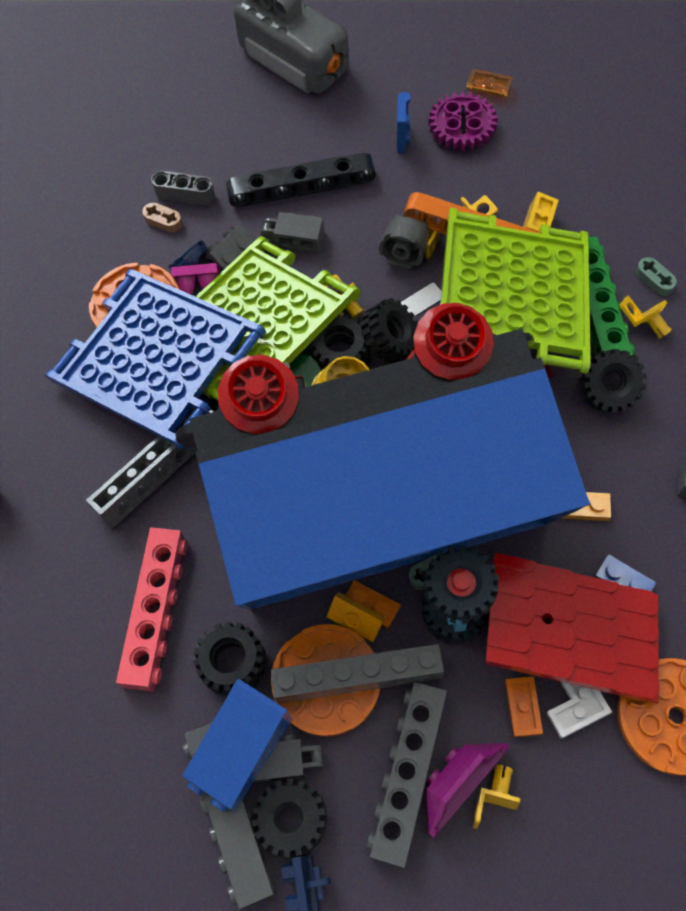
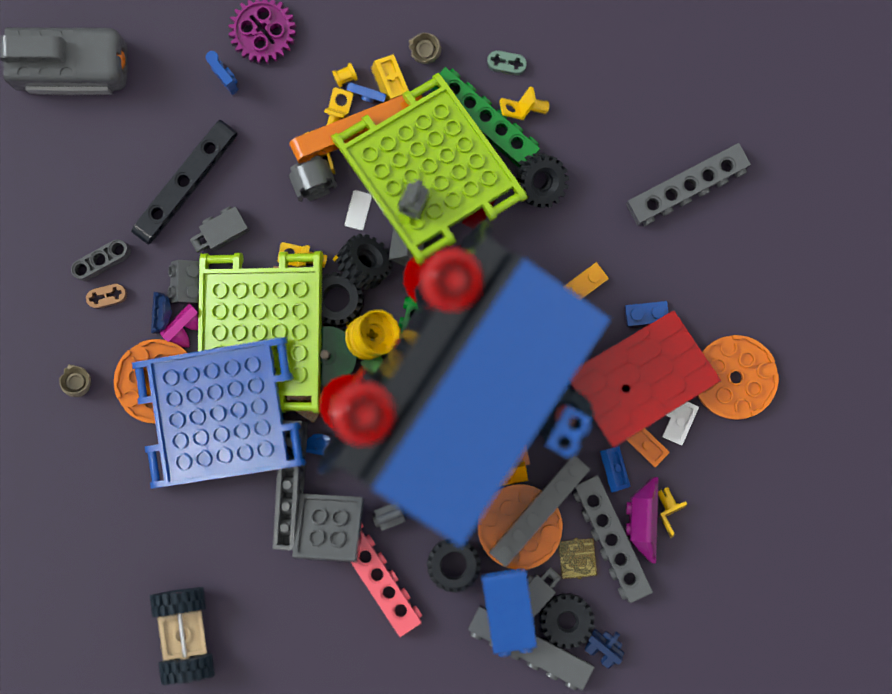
camera: 45 degrees left, 20 degrees up
none -> dark tan hair [59,364,91,397]
none -> dark grey plate [292,494,364,563]
none -> yellow bush [332,63,358,88]
none -> plate [346,83,387,103]
none -> dark grey brick [372,503,406,531]
none -> dark grey brick [399,179,429,220]
none -> dark tan hair [409,33,442,64]
none -> blue brick [545,406,592,458]
none -> clear yellow piece [559,538,597,579]
none -> blue plate [600,446,631,492]

